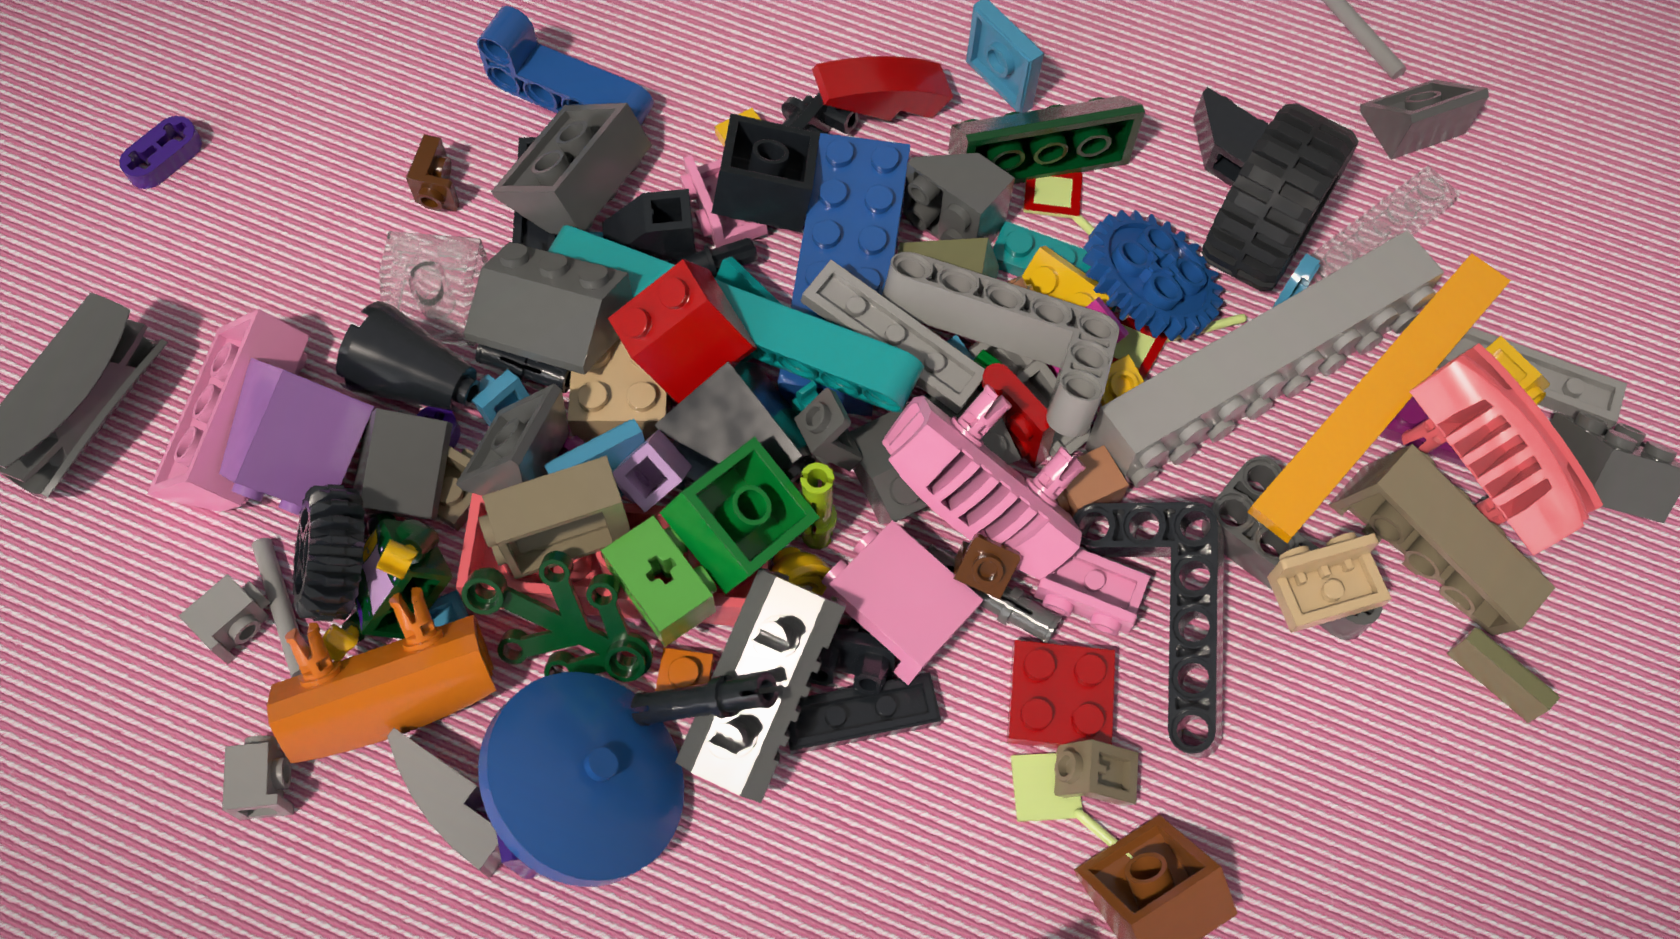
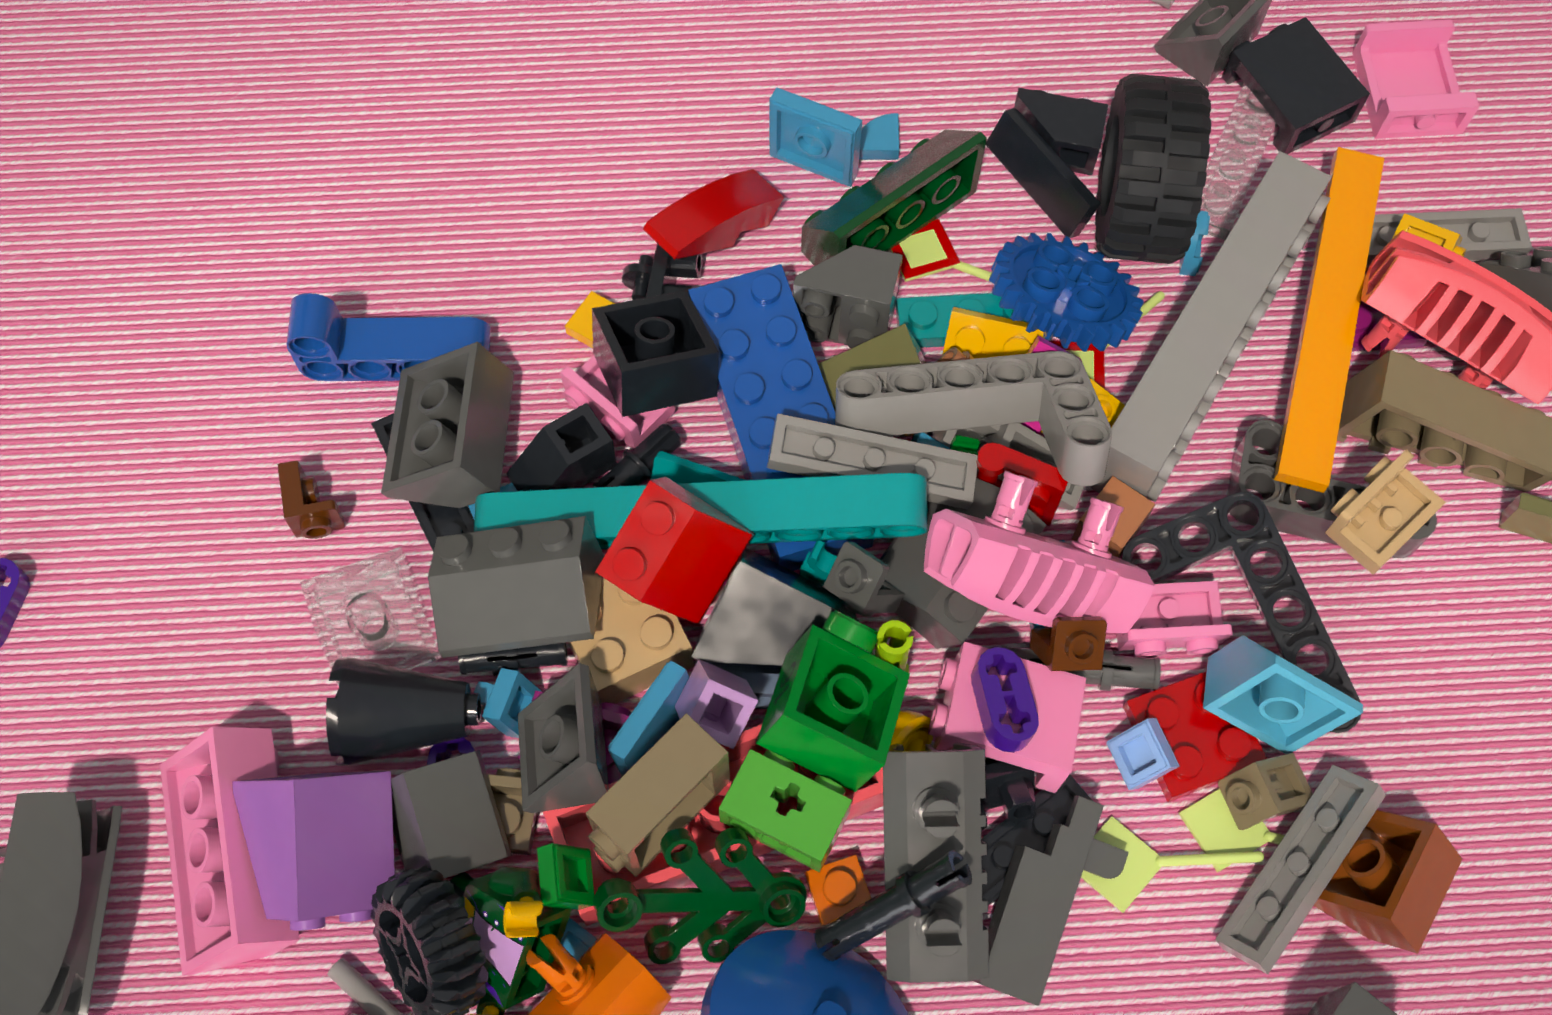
camera: 25 degrees left, 0 degrees up
none -> green tile [537,843,594,910]
none -> green tile [822,610,878,653]
none -> dark azure tile [859,113,899,160]
none -> dark purple beam [971,647,1039,753]
none -> dark grey piece [974,796,1129,1006]
none -> black tile [986,108,1101,238]
none -> yellowish green piece [1081,816,1264,913]
none -> light blue tile [1106,718,1180,790]
none -> medium azure slope [1203,635,1363,754]
none -> light grey plate [1215,765,1386,974]
none -> black panel [1222,17,1370,154]
none -> bright pink panel [1353,19,1479,139]

